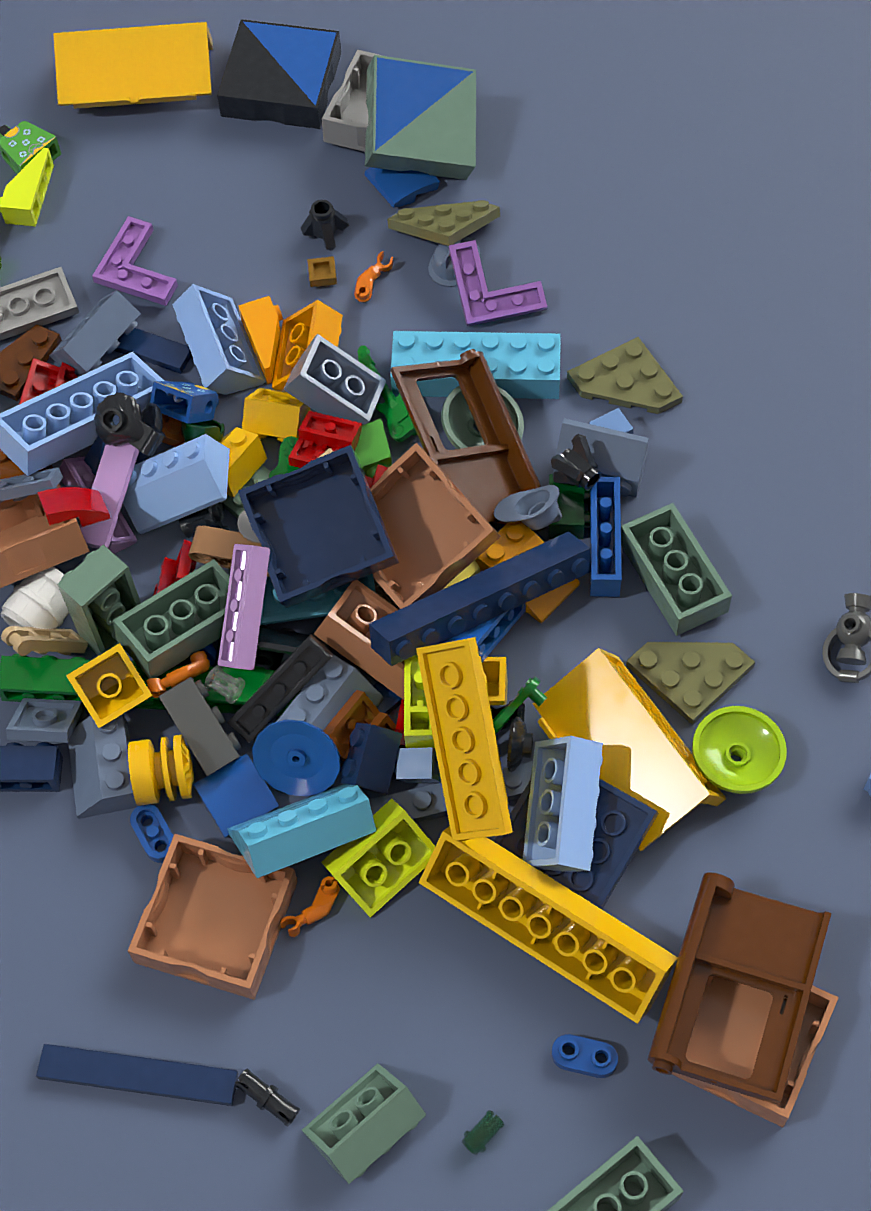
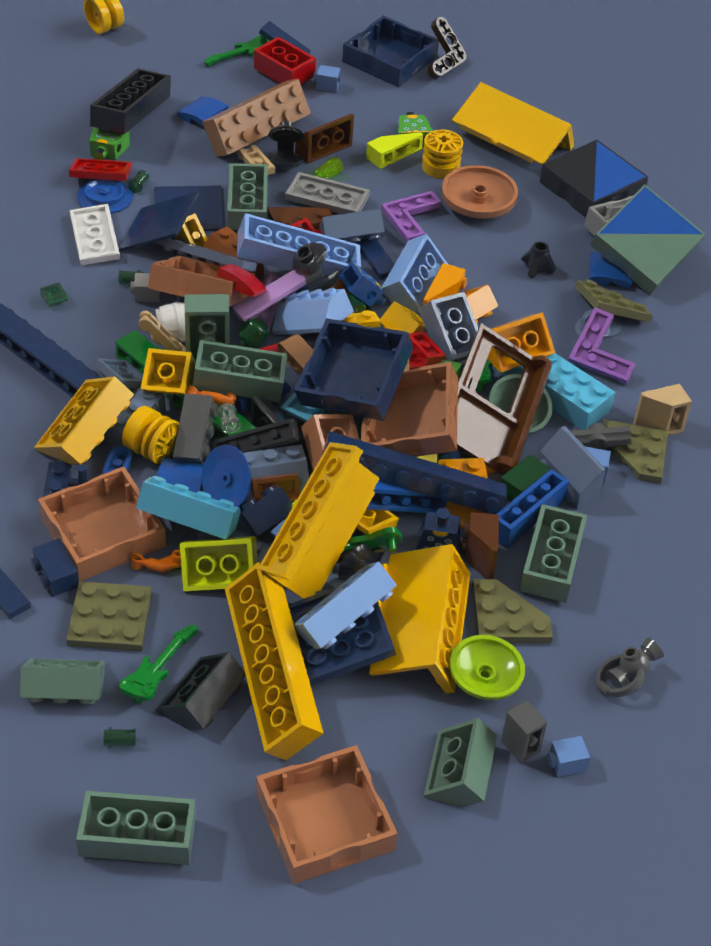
camera: 35 degrees right, 15 degrees down
lavender slope [218,544,270,670] -> none
black pin [234,1068,300,1127] -> none
pearl gold plate [307,256,337,287] -> none
orange arm [354,251,393,302] -> none
sand blue piece [494,485,562,530] -> none
black rock [551,434,602,490] -> none
blue plate [552,1034,618,1078] -> none
reddish brown piece [648,872,832,1103] -> none
none -> dark blue brick [31,538,79,597]
none -> yellow slope [34,376,134,465]
none -> dark blue plate [43,462,88,497]
none -> olive plate [66,581,152,651]
none -> green piece [119,625,198,703]
none -> black slope [156,652,246,730]
none -> dark green head [238,317,269,348]
none -> dark blue torso [416,508,462,555]
none -> yellow wheel [422,130,463,179]
none -> sand green slope [424,718,497,807]
none -> nougat dish [441,165,518,219]
none -> reddish brown slope [461,512,499,579]
none -> light orange slope [487,312,555,373]
none -> dark grey brick [501,700,547,763]
none -> dark grey piece [570,423,632,450]
none -> tan slope [633,384,692,436]

